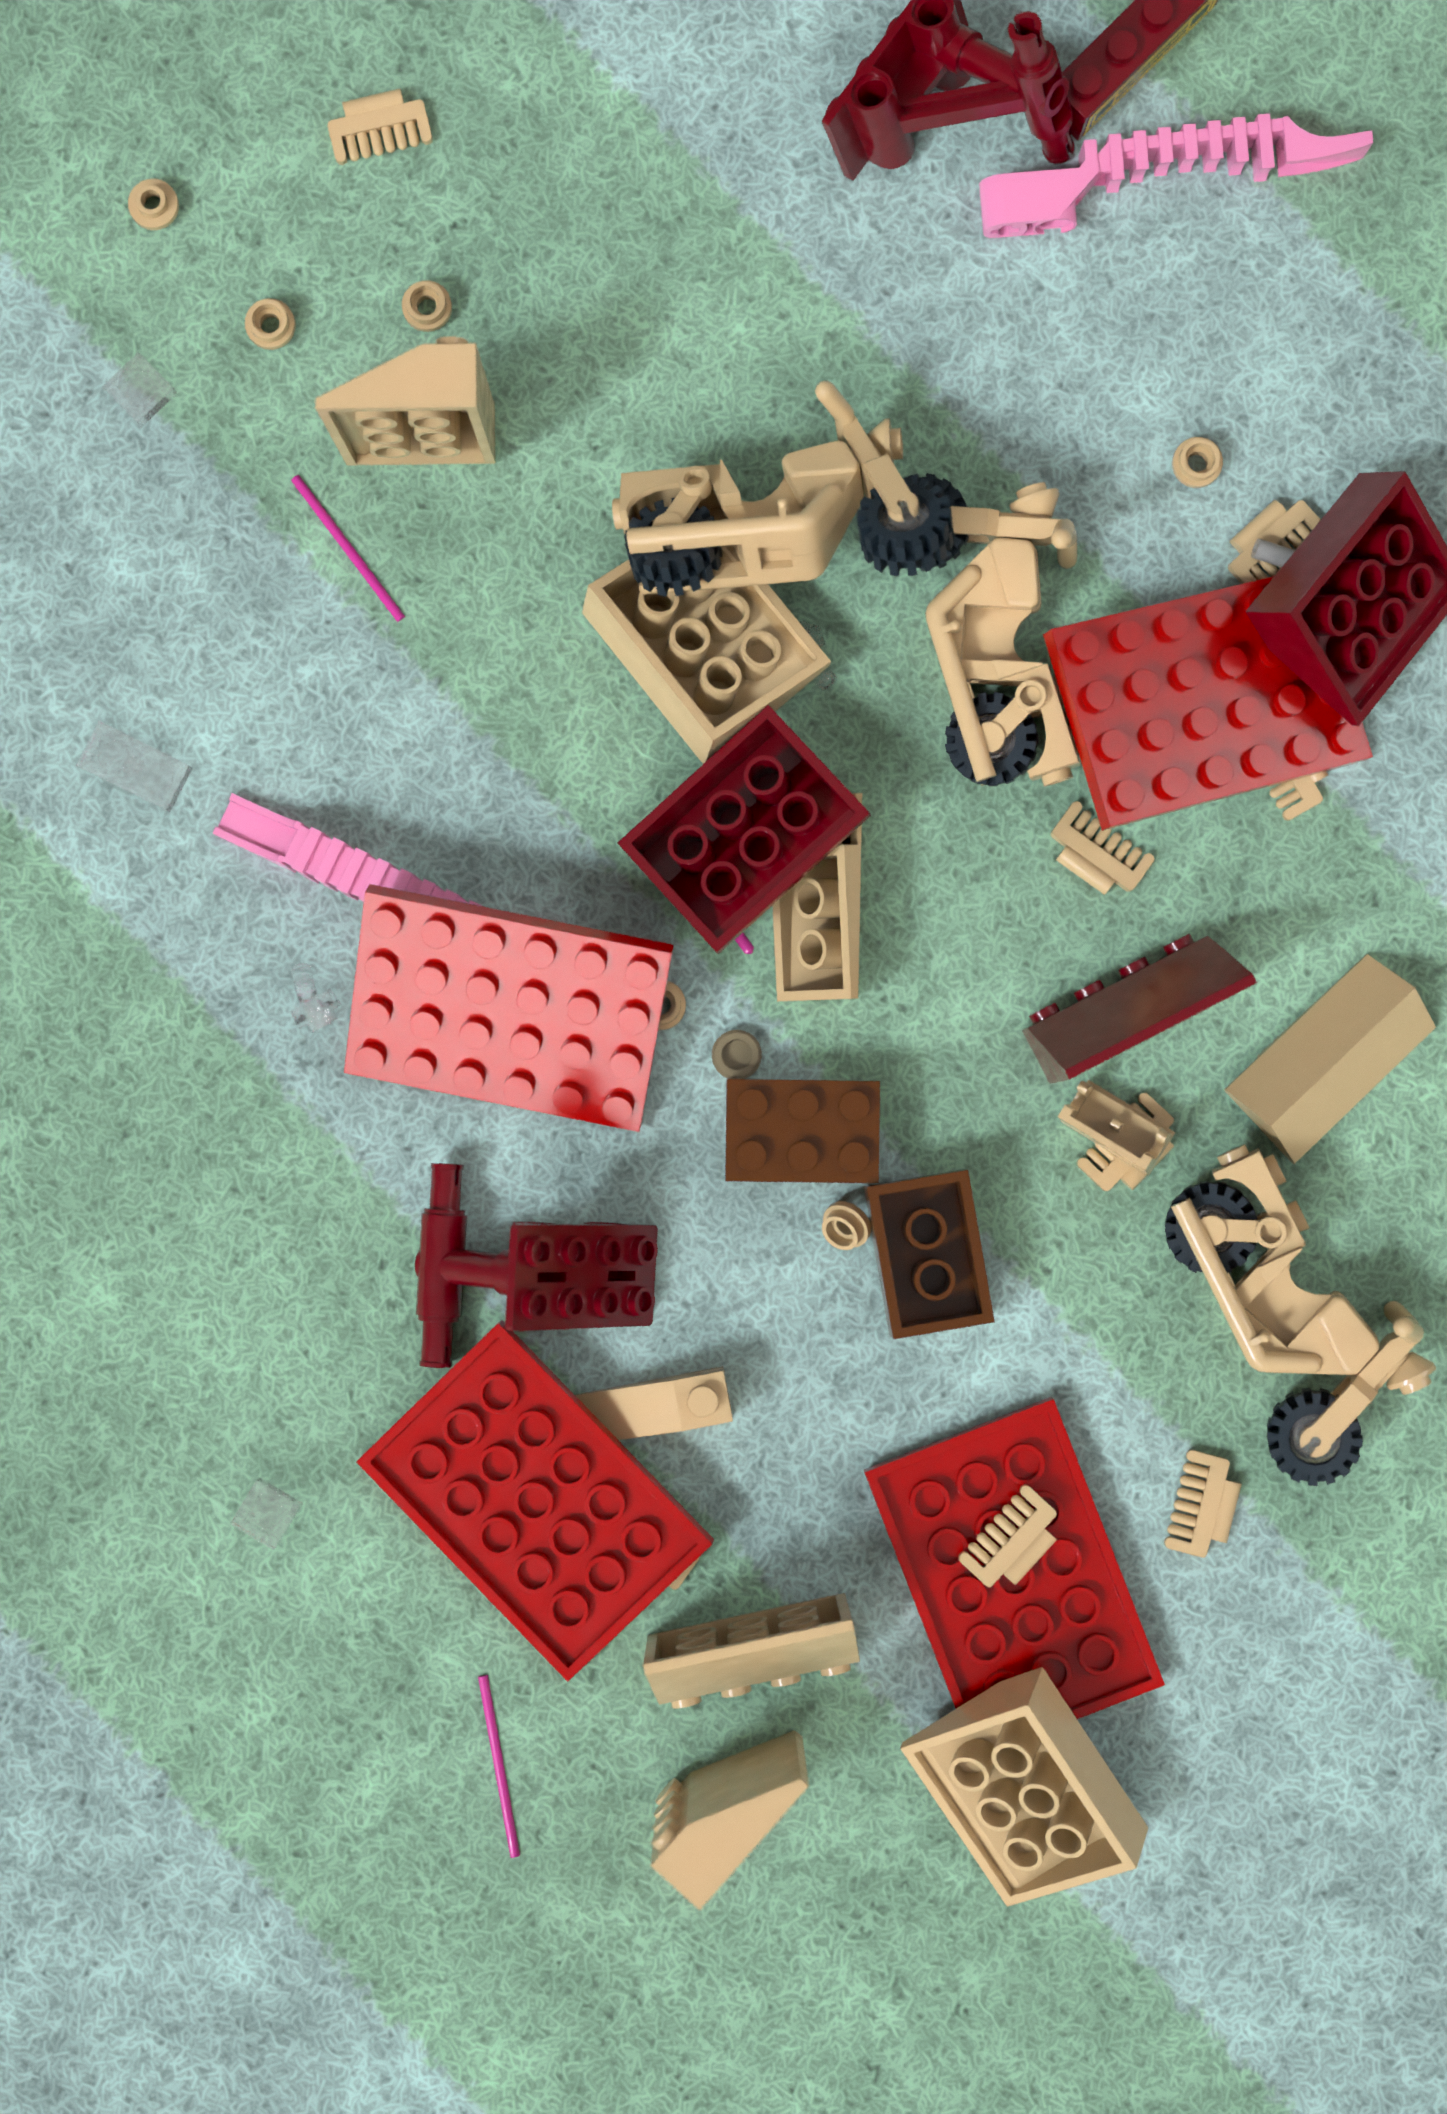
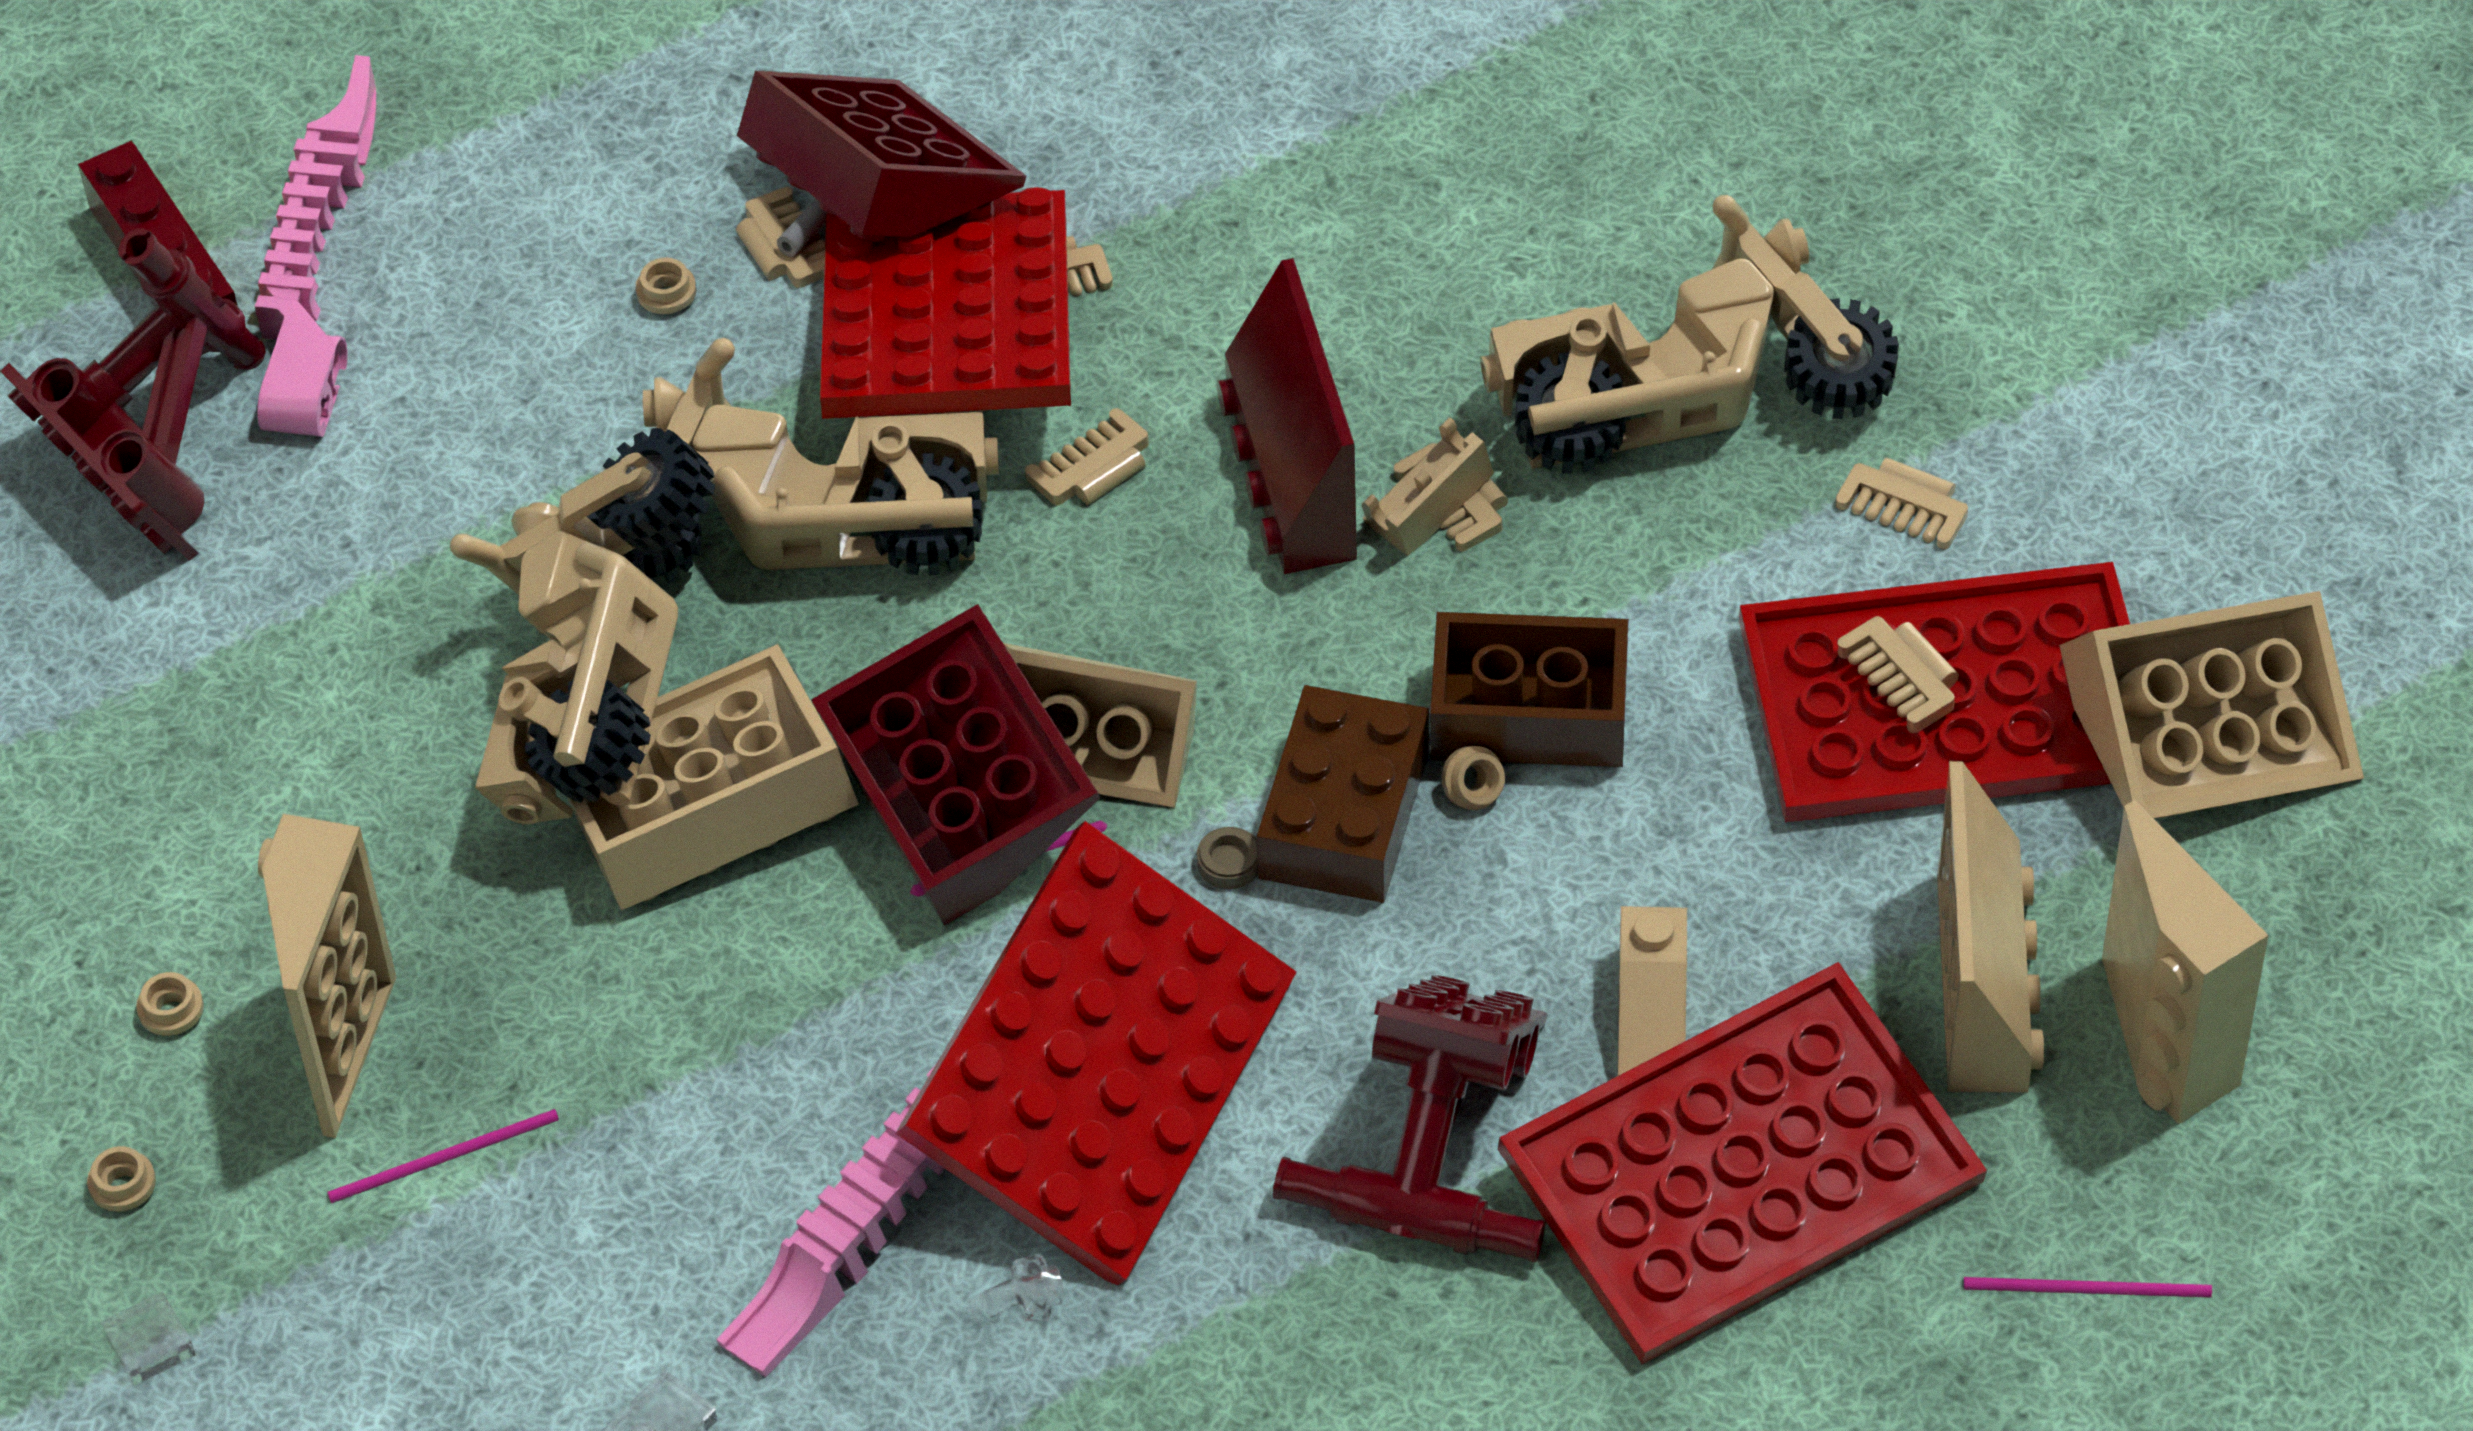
camera: 75 degrees left, 35 degrees down
tan slope [1224,954,1436,1164] -> none

